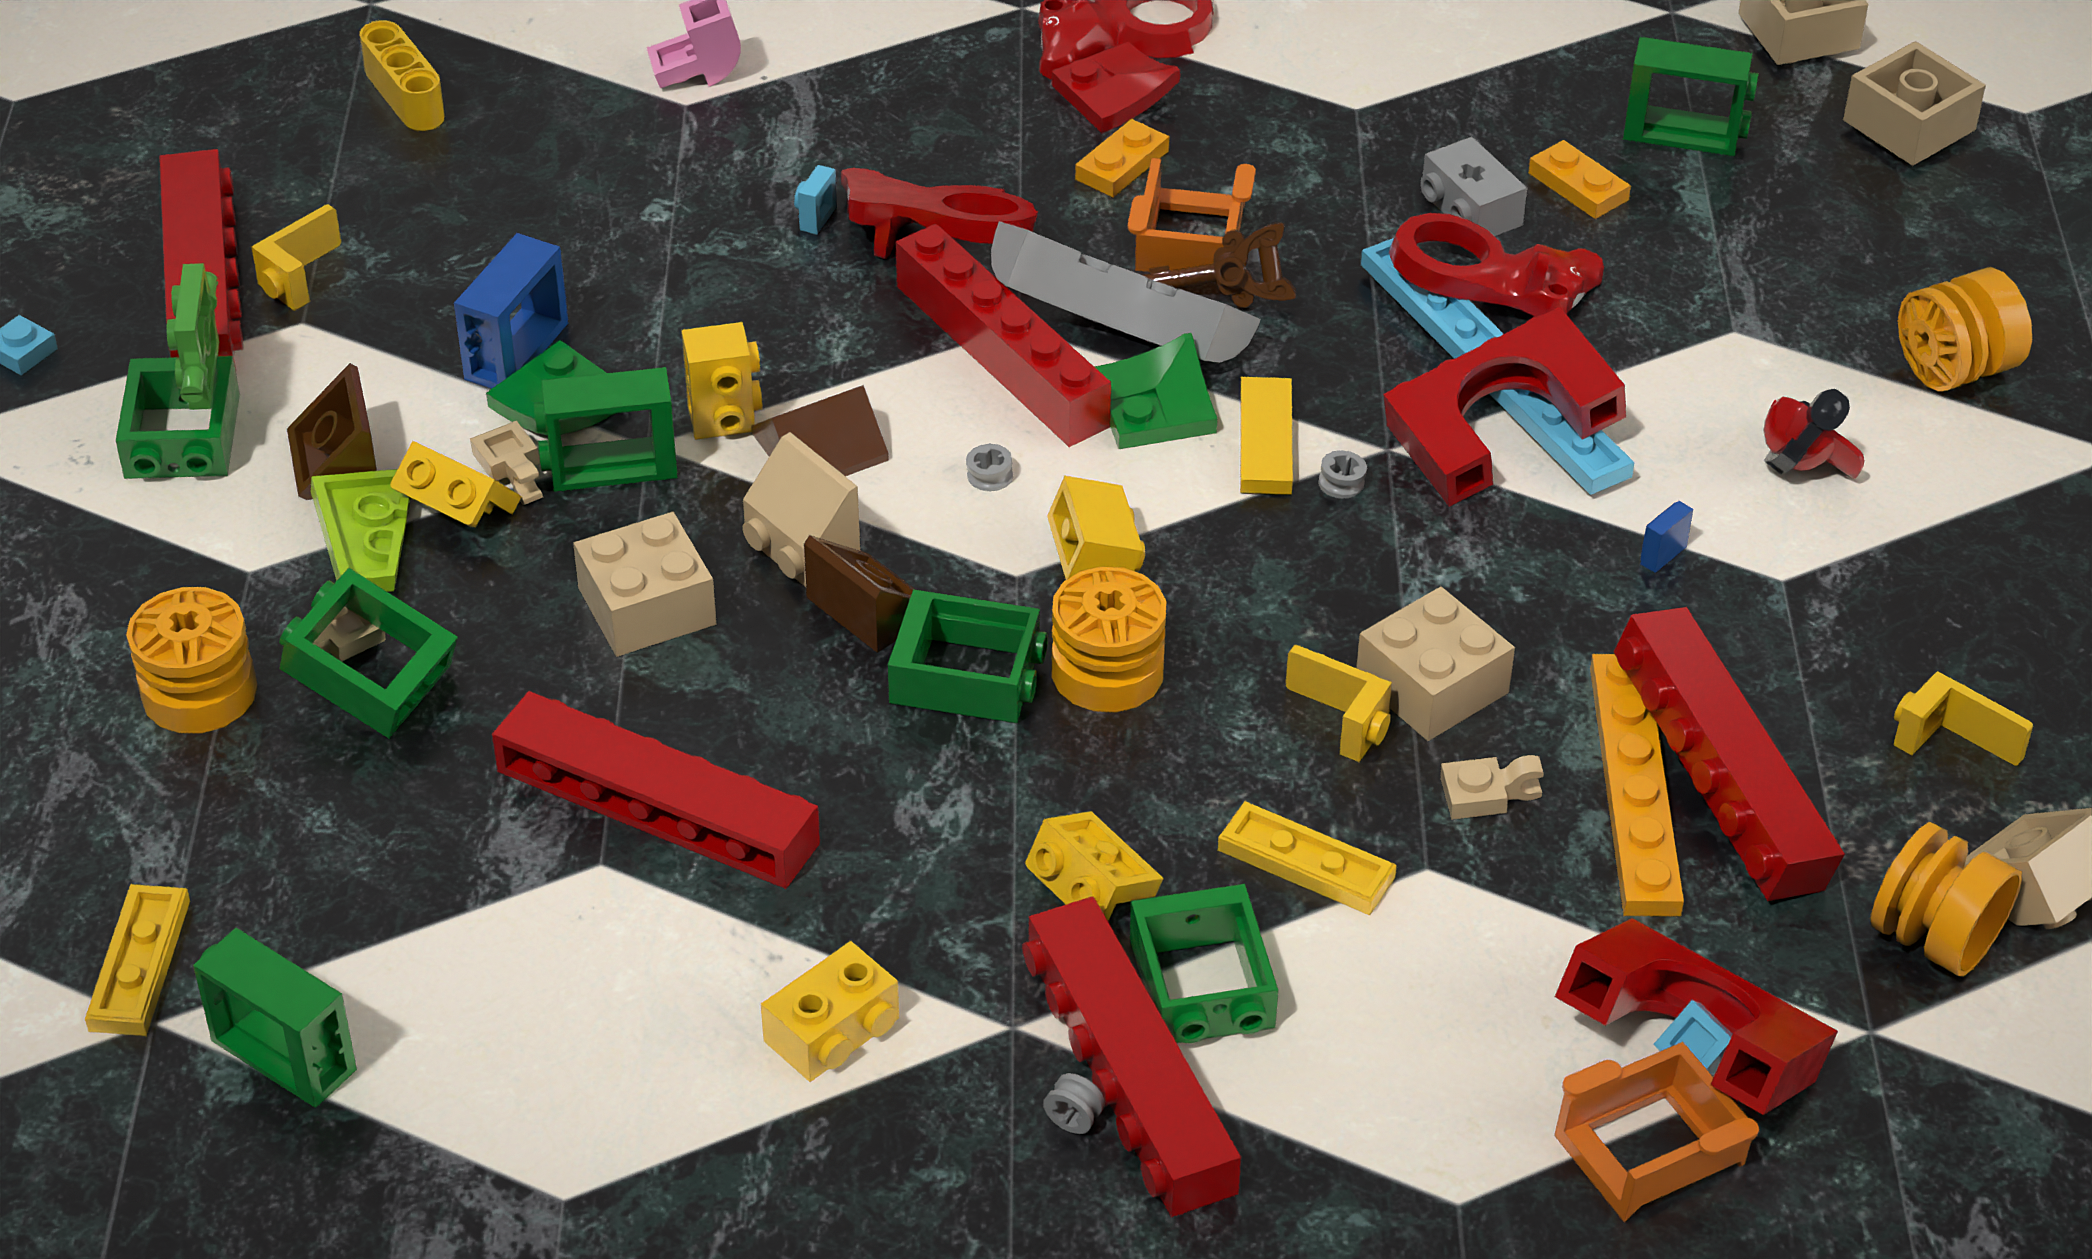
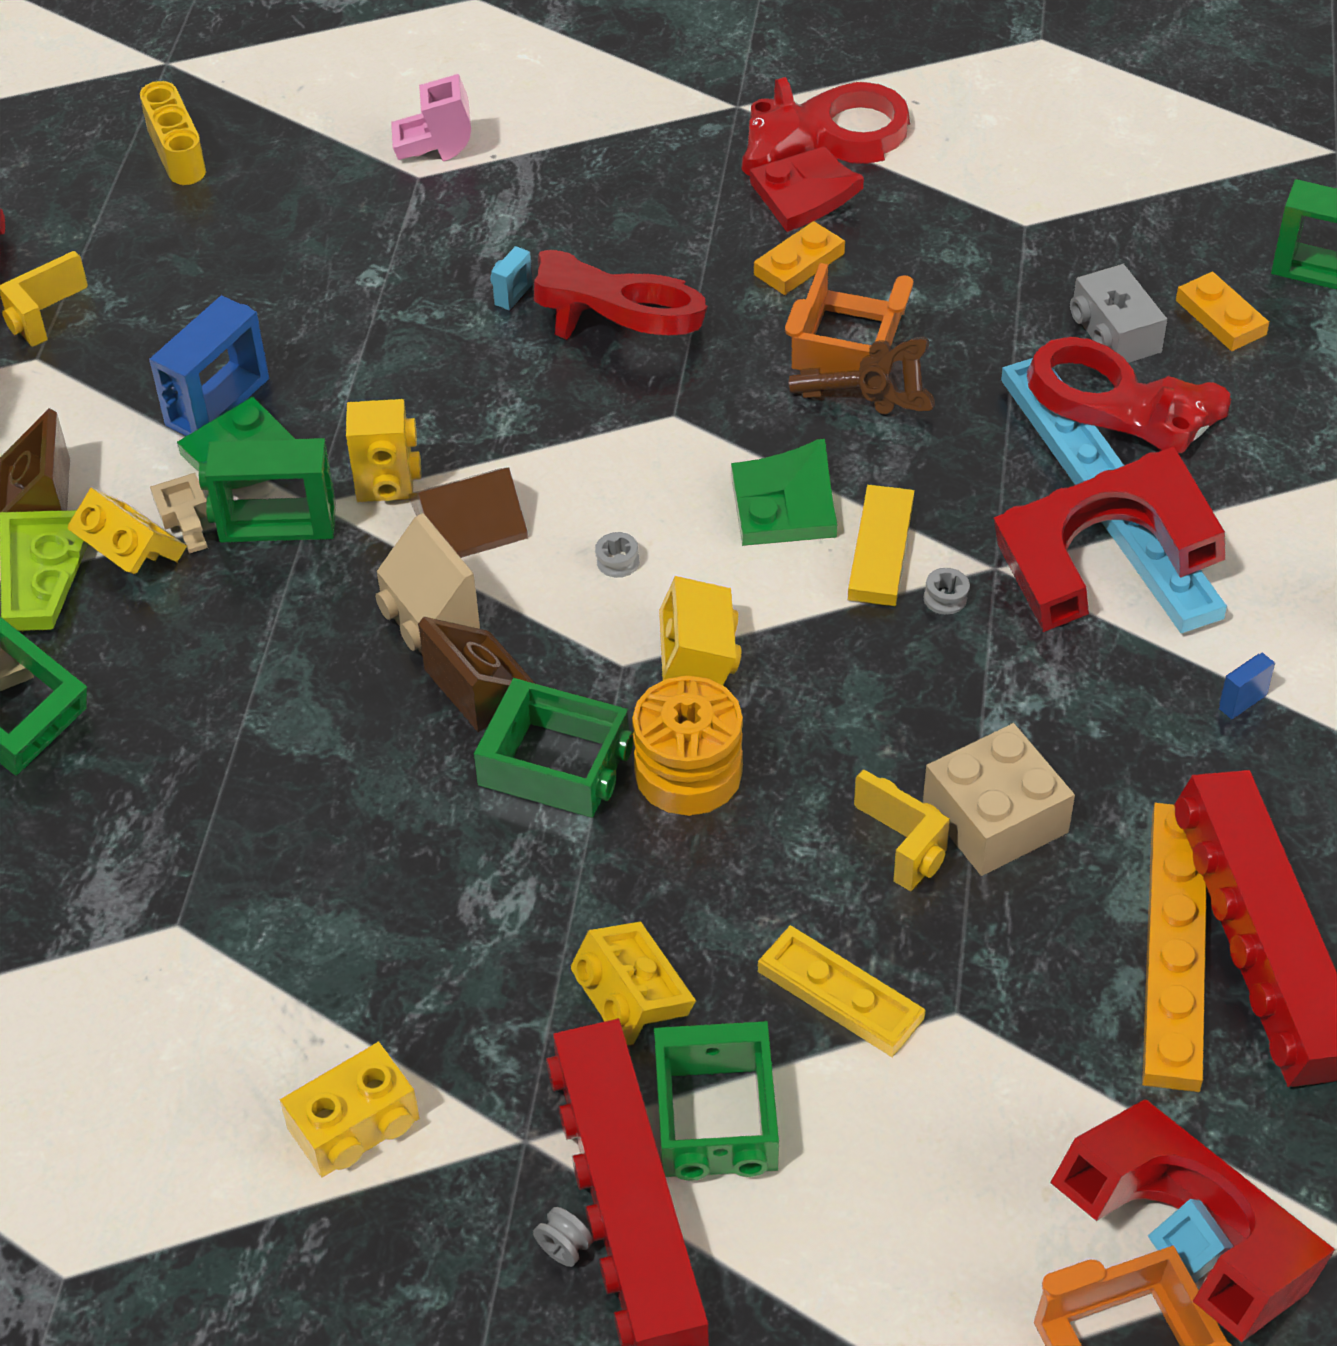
camera: 10 degrees right, 5 degrees up
red brick [492,691,820,889] -> none
tan brick [573,512,717,657] -> none
red brick [896,224,1111,447] -> none
light grey brick [991,221,1261,363] -> none
tan plate [1441,755,1544,820] -> none

